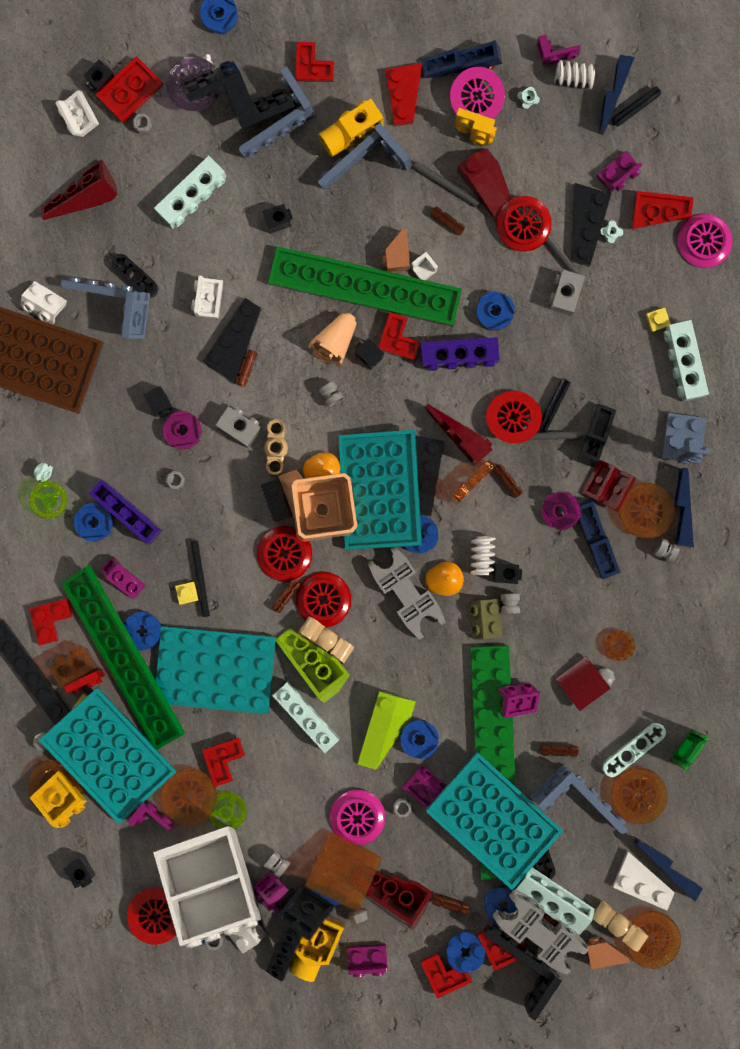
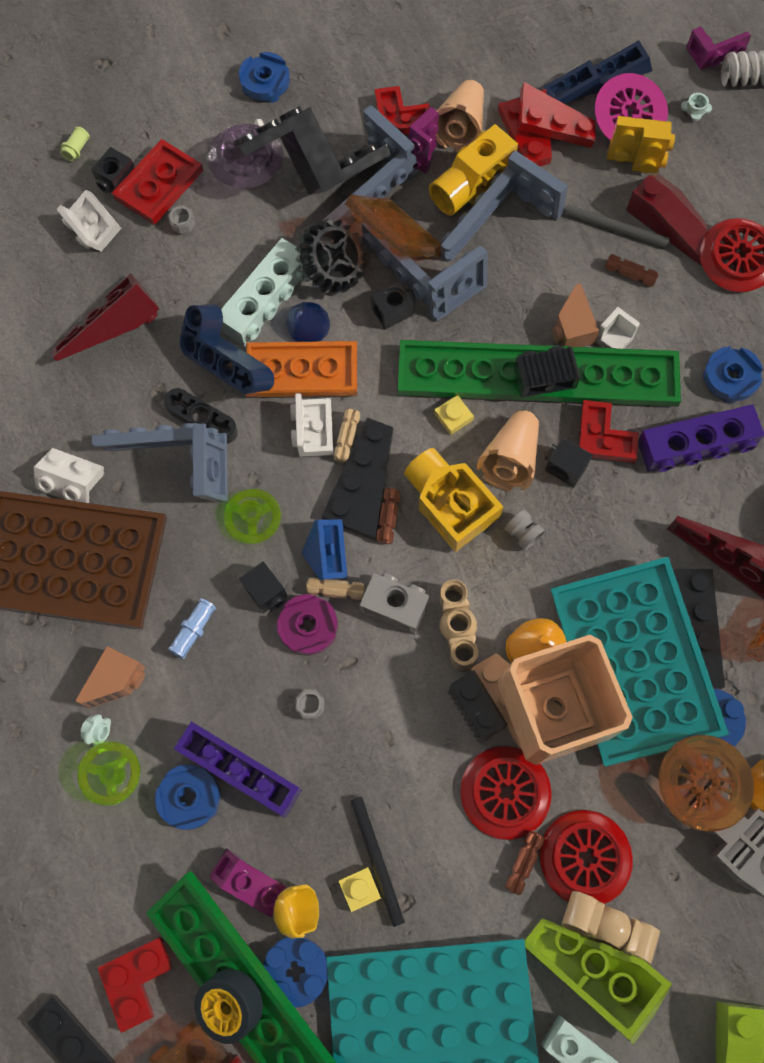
camera: 10 degrees left, 15 degrees down
none -> yellowish green pin [60,126,90,162]
none -> nougat slope [75,646,146,708]
none -> light blue pin [167,598,217,660]
none -> dark blue beam [179,304,274,394]
none -> black wheel [194,969,263,1044]
none -> clear neon green piece [224,489,281,544]
none -> orange plate [245,341,357,397]
none -> yellow hair [274,885,319,939]
none -> clear blue piece [286,302,330,342]
none -> black gear [295,218,367,295]
none -> blue slope [301,519,348,580]
none -> tan axle [306,578,365,600]
none -> tan axle [333,408,360,463]
none -> clear orange plate [345,195,441,258]
none -> sand blue bracket [361,219,488,322]
none -> yellow brick [404,448,503,553]
none -> magenta bracket [409,107,439,174]
none -> light yellow plate [434,395,474,435]
none -> light nougat cone [436,80,484,152]
none -> black brick [514,346,580,398]
none -> wing [518,82,596,148]
none -> clear orange piece [659,735,754,832]

